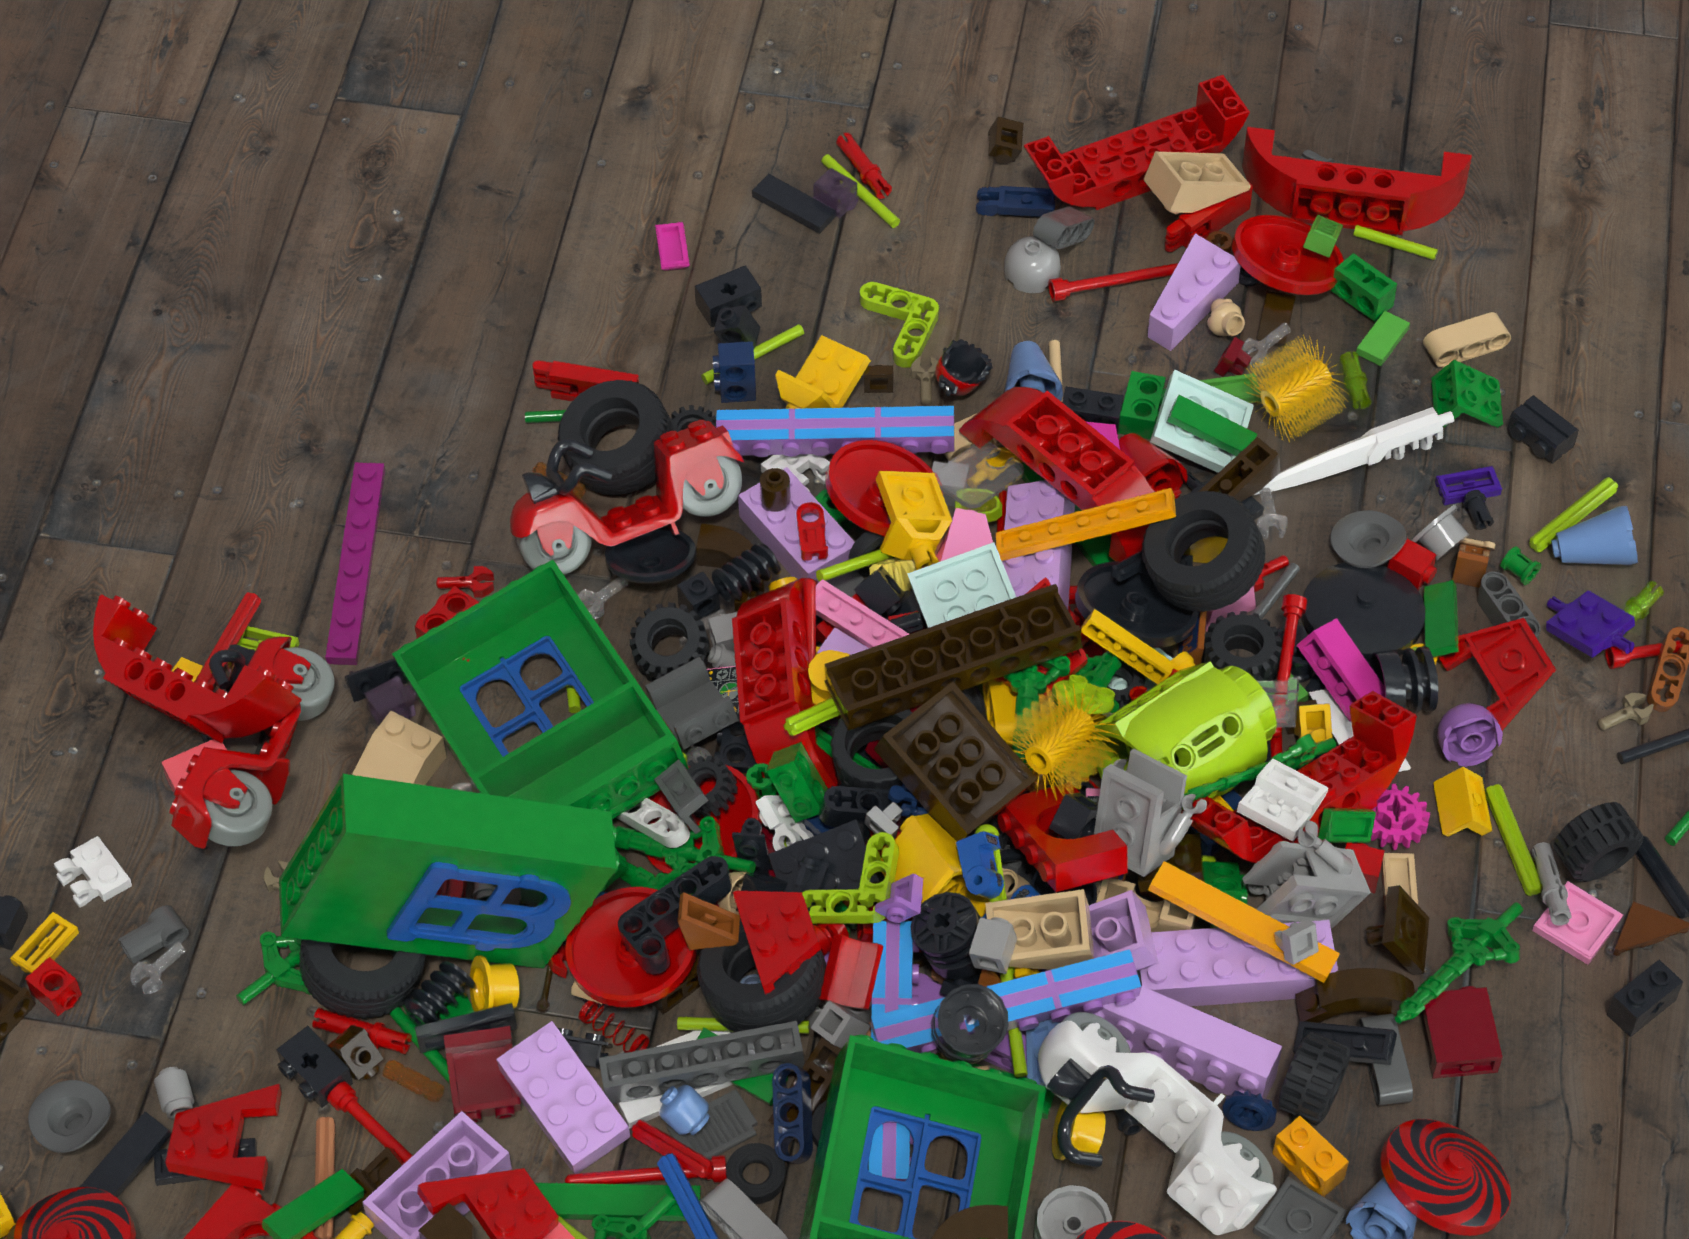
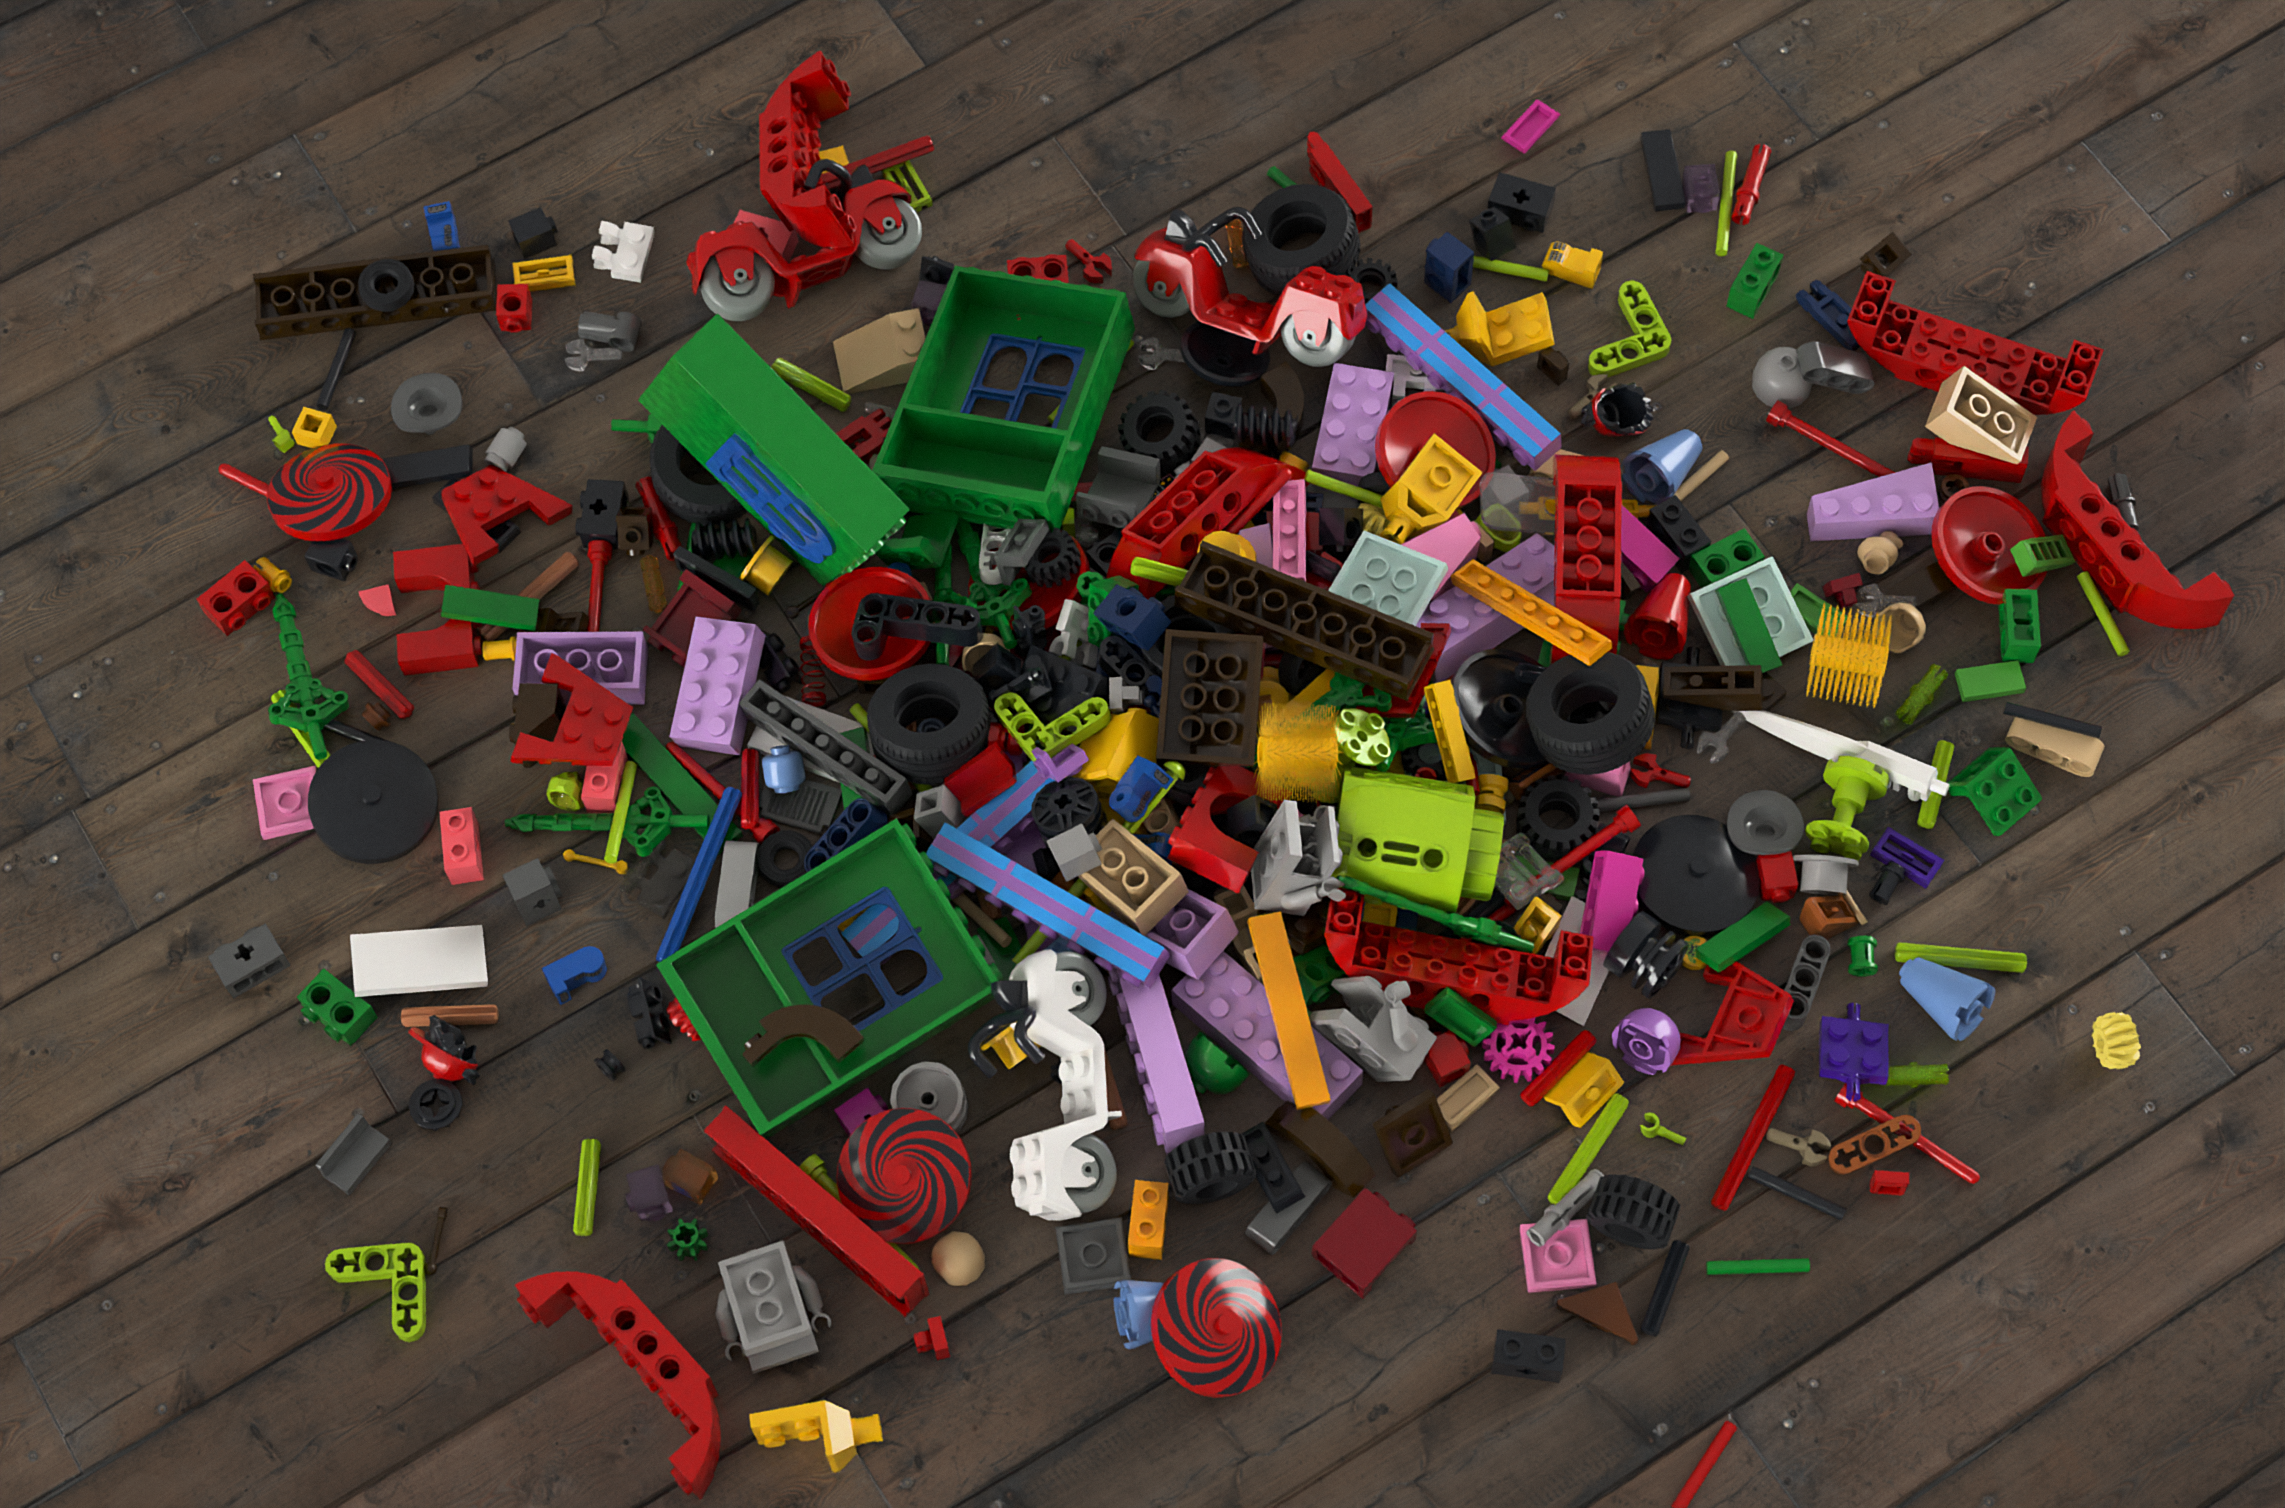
camera: 50 degrees right, 10 degrees up
magenta plate [325,462,385,665] -> none
dark orange slope [678,892,740,950] -> none
red wing [732,891,821,994] -> none
dark brown brick [760,468,791,512] -> none
red piece [796,502,828,561] -> none
black wheel [930,984,1009,1064] -> none
dark blue gear [1223,1089,1277,1131] -> none
white slope [1237,759,1329,841] -> none
light grey tile [1274,919,1319,965] -> none
green bar [1394,902,1523,1024] -> none
black brick [1507,395,1579,464] -> none
none -> dark blue brick [1093,584,1171,651]
none -> green cylinder [1184,1031,1251,1095]
none -> red axle [1520,1030,1597,1107]
none -> yellow leg [1542,242,1603,289]
none -> lime hand [1640,1113,1686,1146]
none -> red axle [1711,1064,1795,1211]
none -> green brick [1726,243,1784,319]
none -> lime piece [1805,756,1890,860]
none -> tan hair [1875,602,1926,653]
none -> lime axle [1917,740,1954,829]
none -> black bar [2003,702,2102,739]

